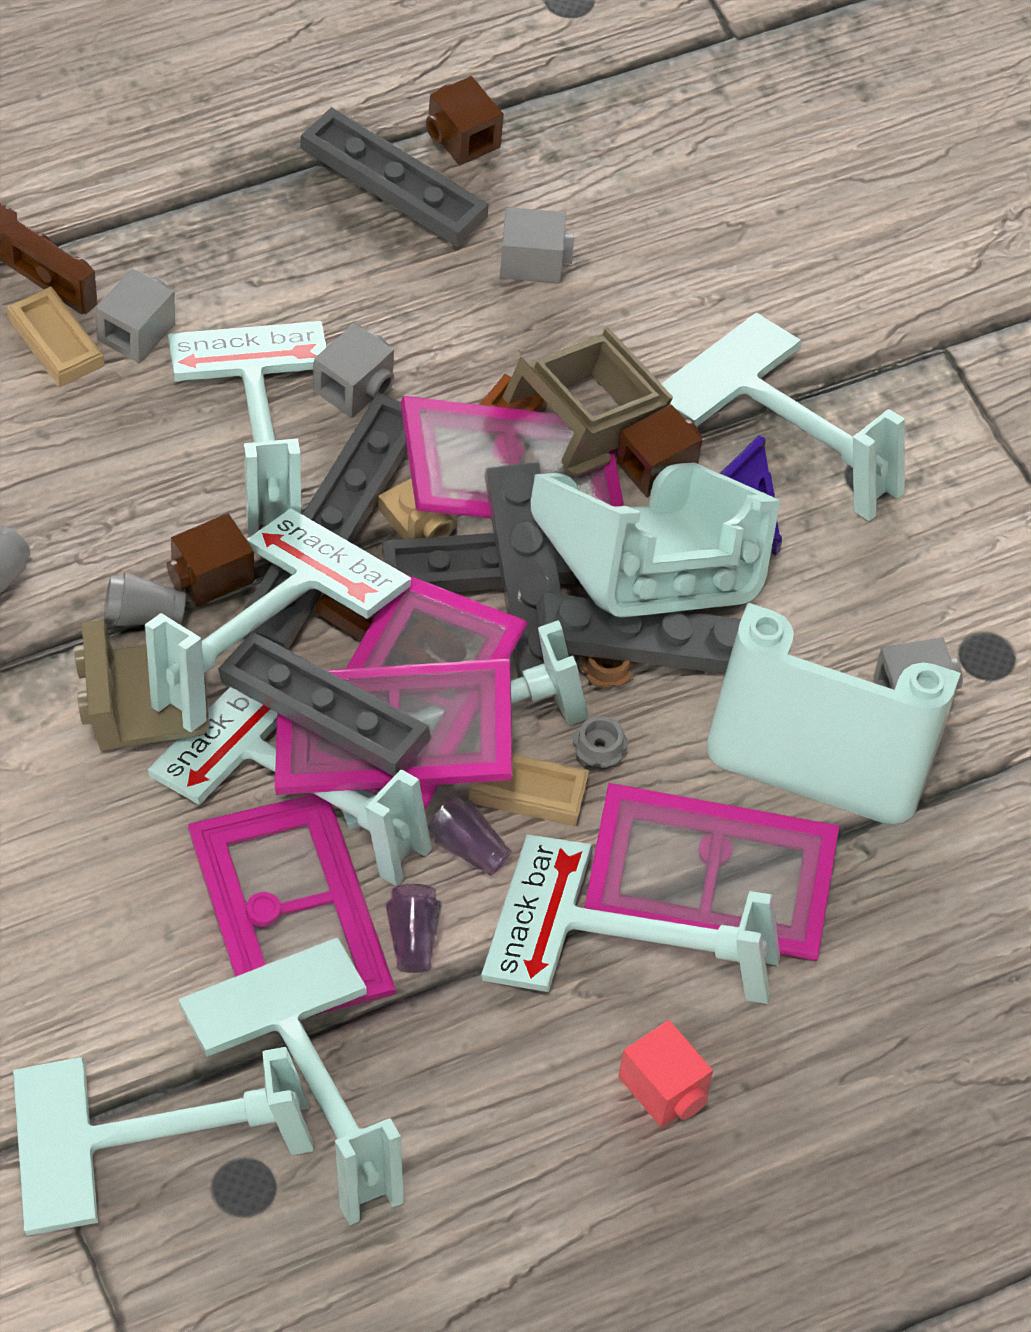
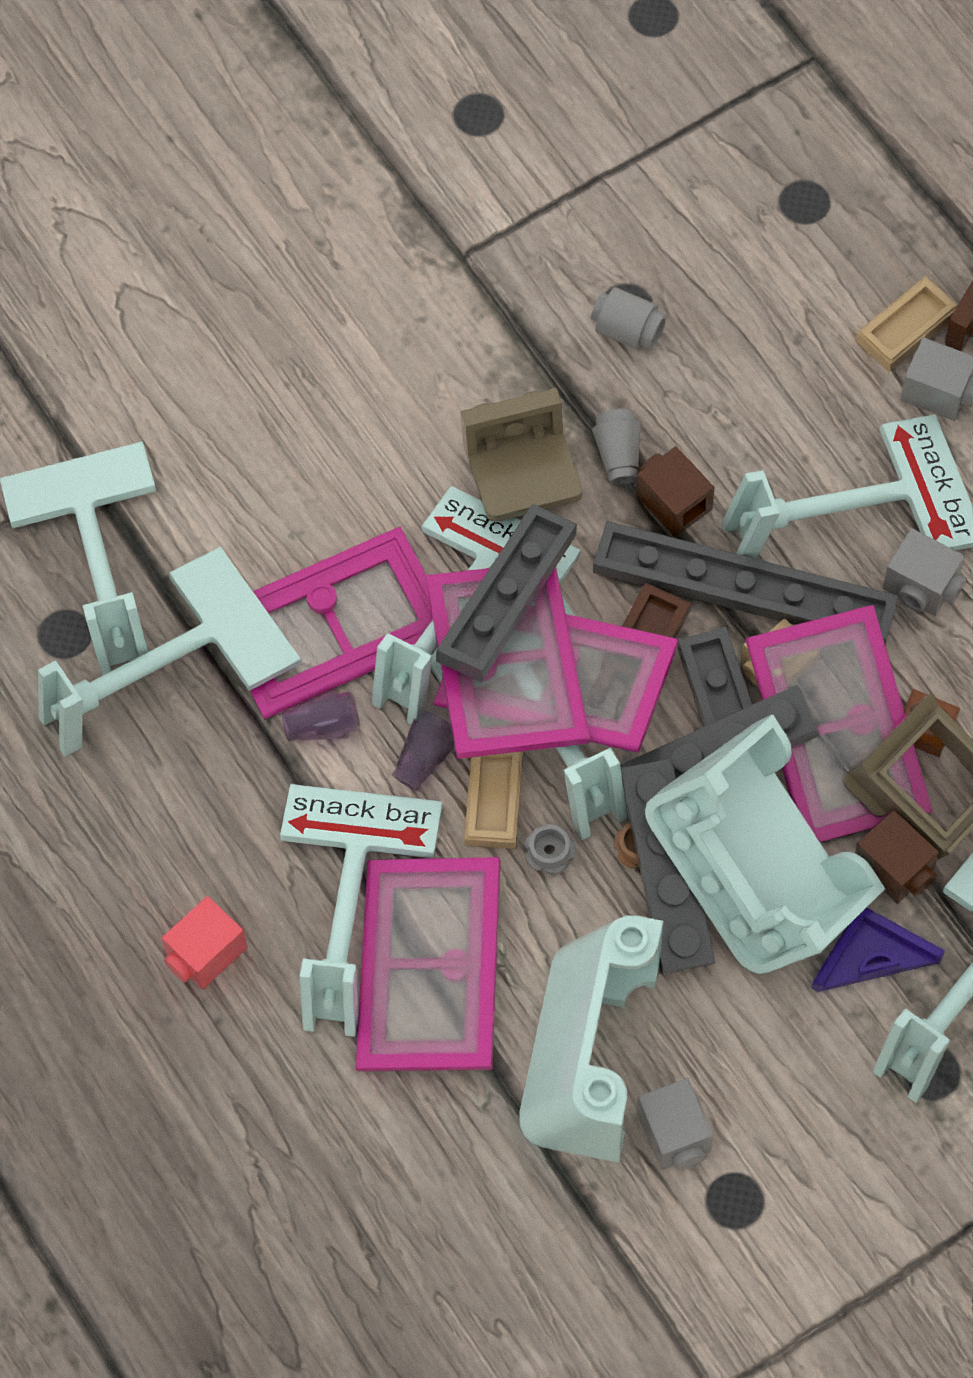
camera: 90 degrees right, 10 degrees up
light aqua piece [145,508,411,732] -> none

